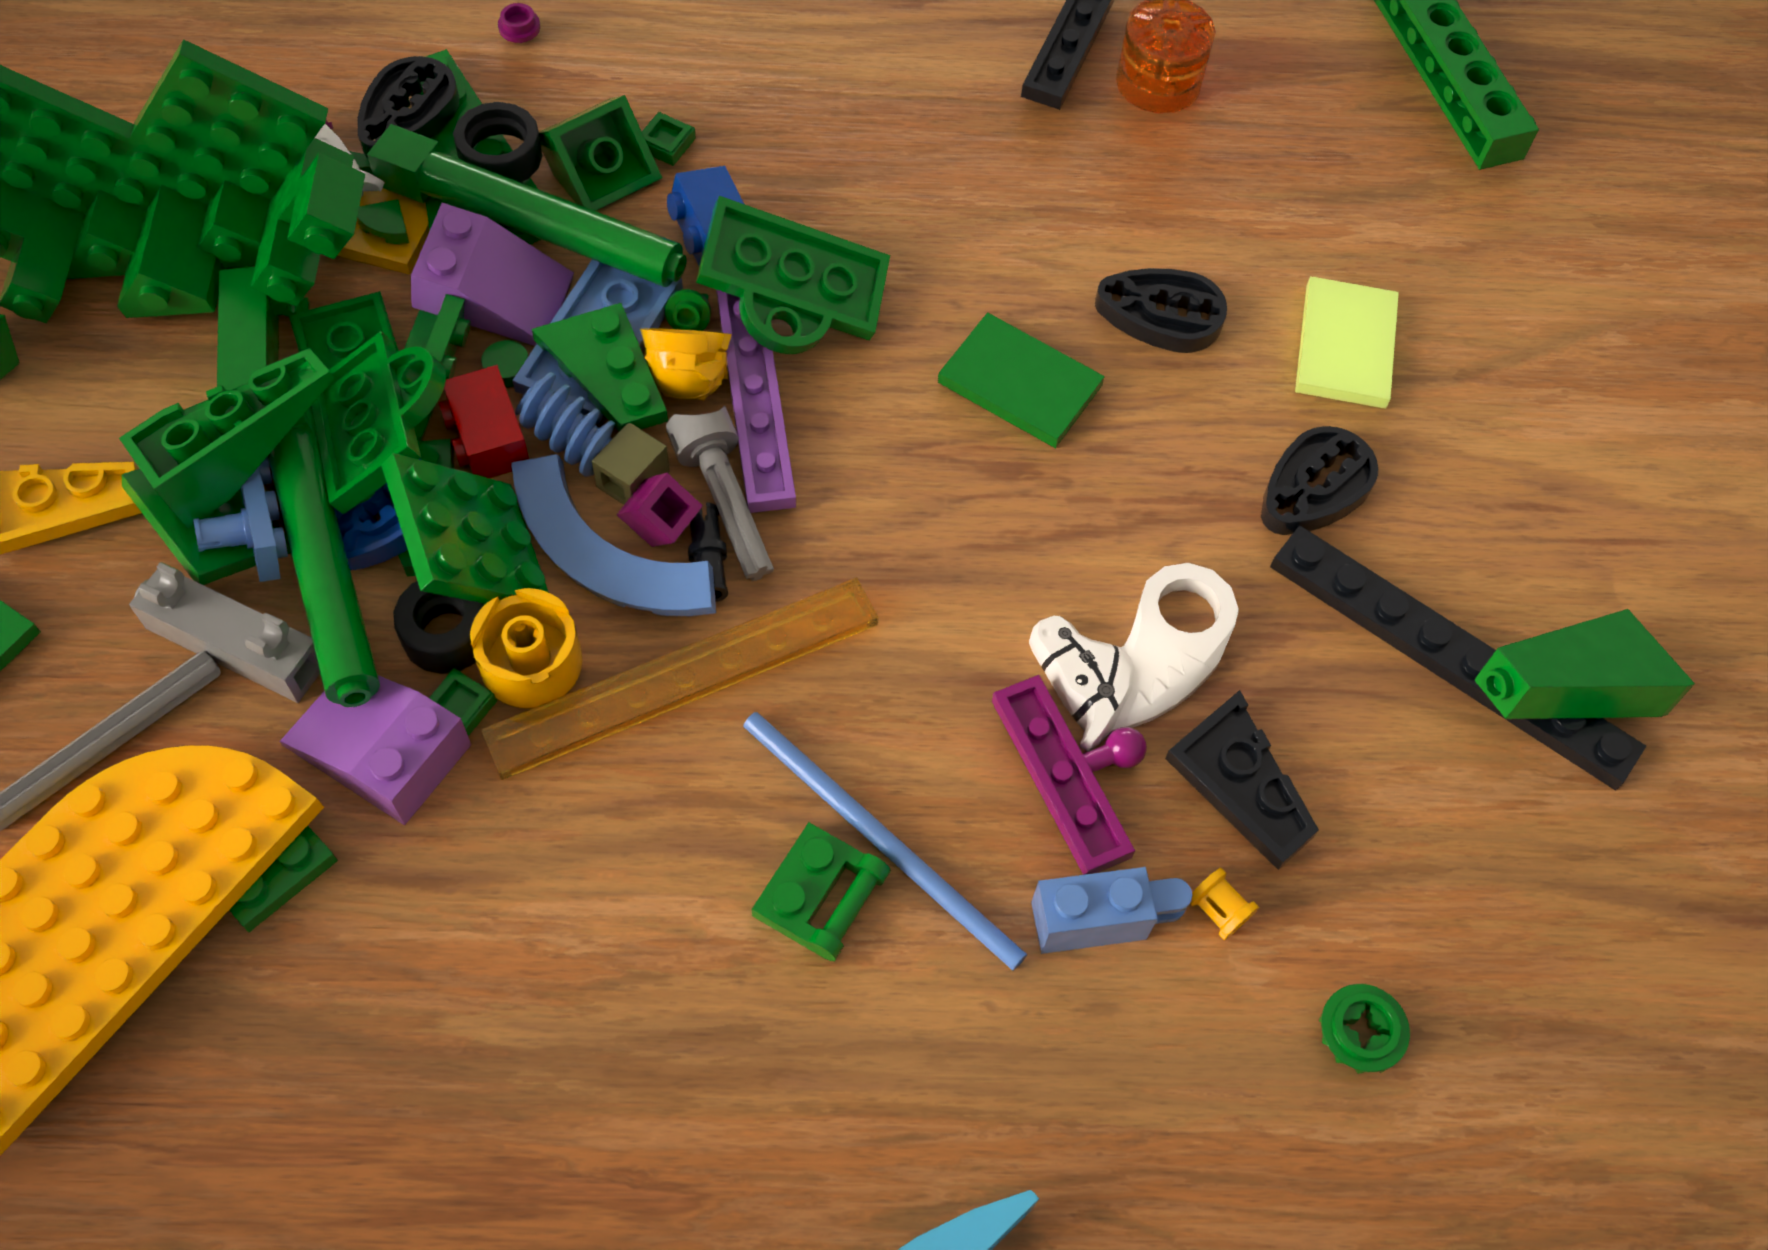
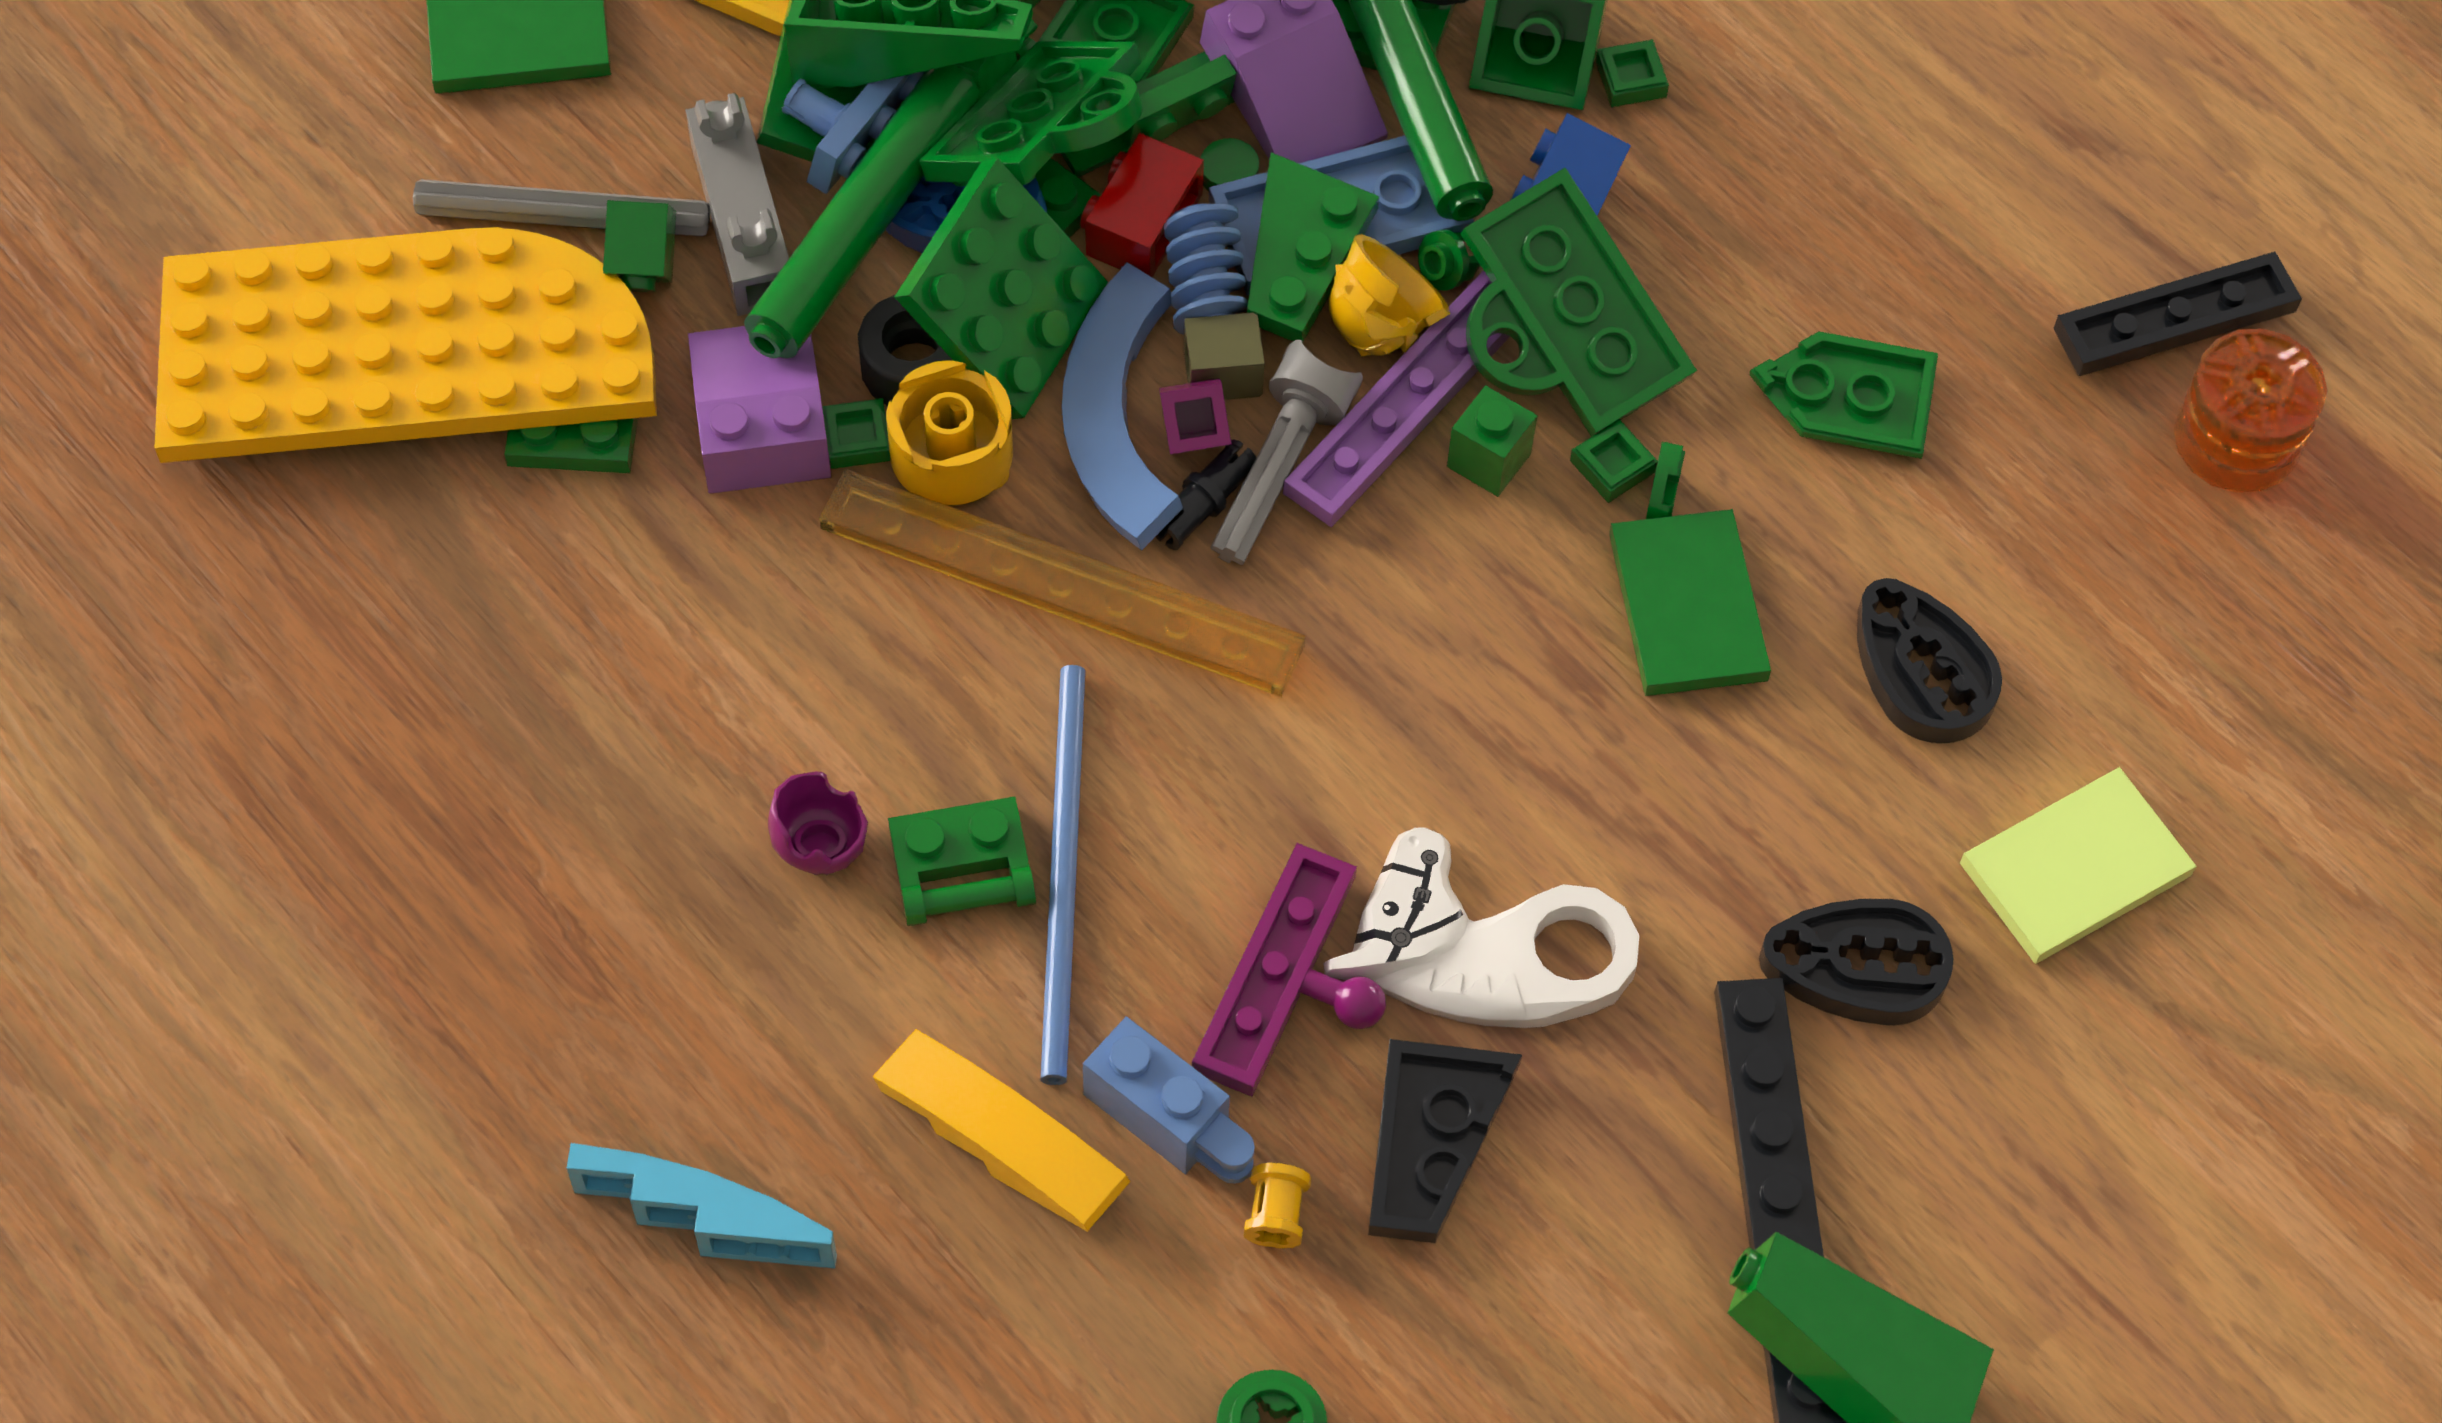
camera: 50 degrees right, 0 degrees up
none -> green brick [603,200,676,292]
none -> magenta hair [768,771,868,875]
none -> yellow slope [873,1029,1130,1232]
none -> green brick [1447,385,1537,497]
none -> green tile [1570,419,1658,503]
none -> green tile [1646,442,1685,519]
none -> green tile [1749,331,1938,459]

